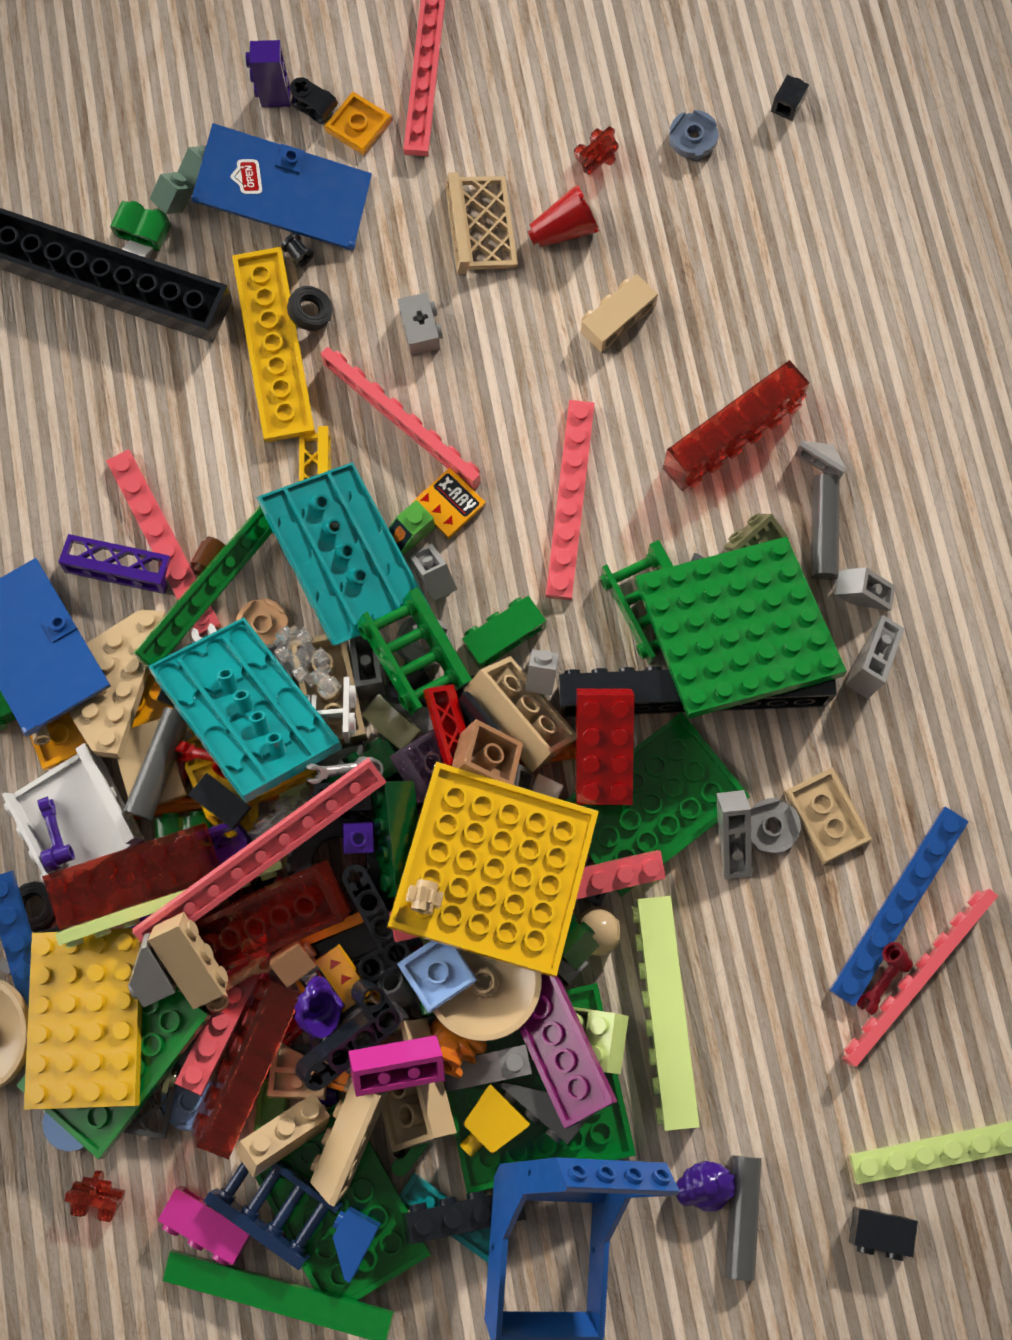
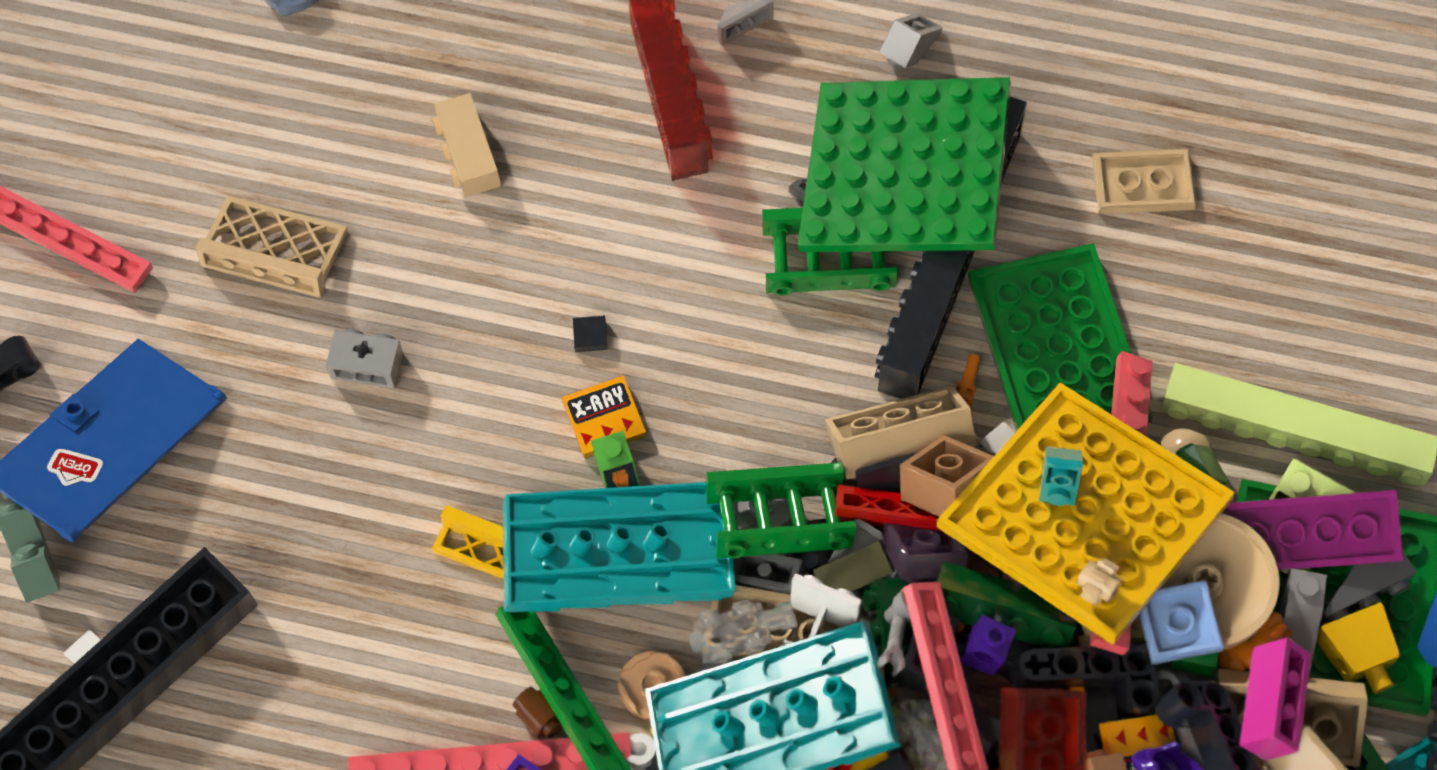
camera: 65 degrees left, 10 degrees down
green brick [110,201,171,251] -> none
yellow plate [232,247,316,443] -> none
black bush [281,233,314,268] -> none
black tyre [287,286,333,331] -> none
coral plate [320,347,480,490] -> none
light orange tile [324,91,393,156] -> none
light grey slope [409,544,457,601] -> none
green brick [462,595,546,670] -> none
light grey slope [525,649,559,695] -> none
red cone [527,185,599,248] -> none
coral plate [546,400,595,601] -> none
clear red hips [574,126,619,175] -> none
red brick [575,689,634,805] -> none
light grey slope [717,790,752,880] -> none
olive bracket [724,513,789,551] -> none
light grey plate [751,798,801,854] -> none
dark grey brick [811,473,840,580] -> none
blue plate [828,806,969,1007] -> none
coral plate [842,888,998,1067] -> none
light grey slope [845,615,905,699] -> none
dark red brick [857,942,913,1016] -> none
none -> black tile [573,316,608,352]
none -> teal slope [1039,447,1083,506]

